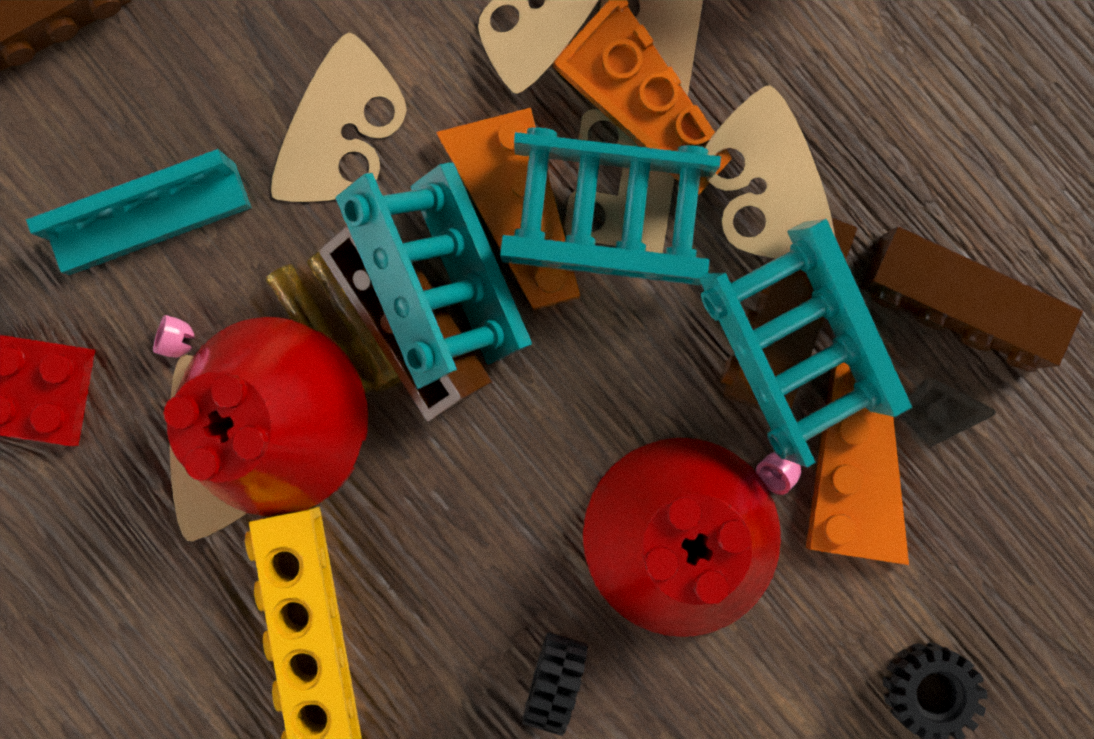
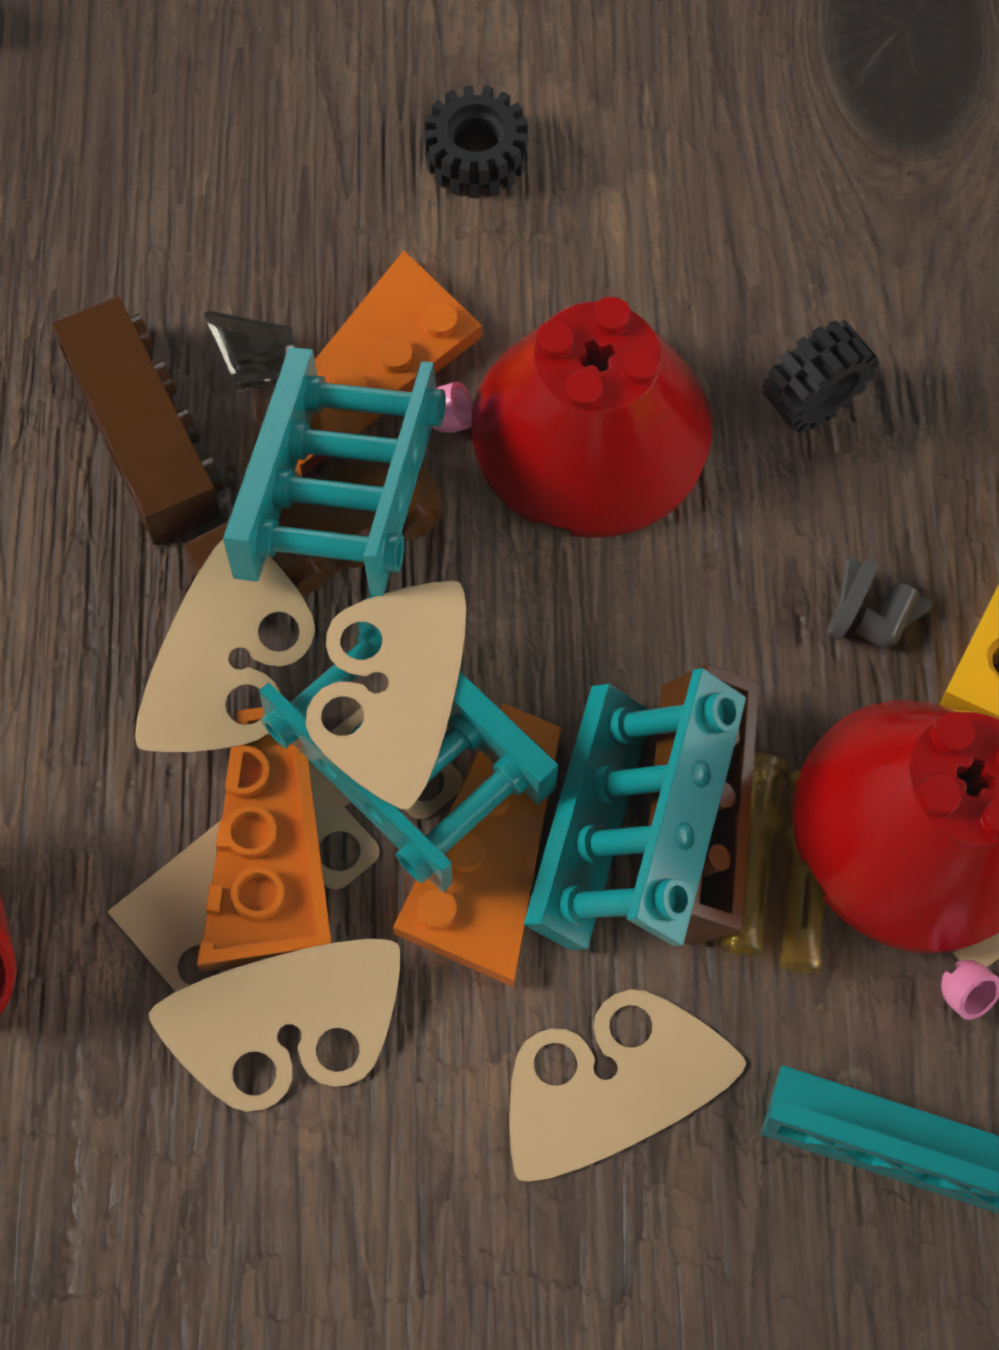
camera: 140 degrees left, 20 degrees down
none -> tan piece [306,581,466,810]
none -> dark grey piece [827,557,933,649]

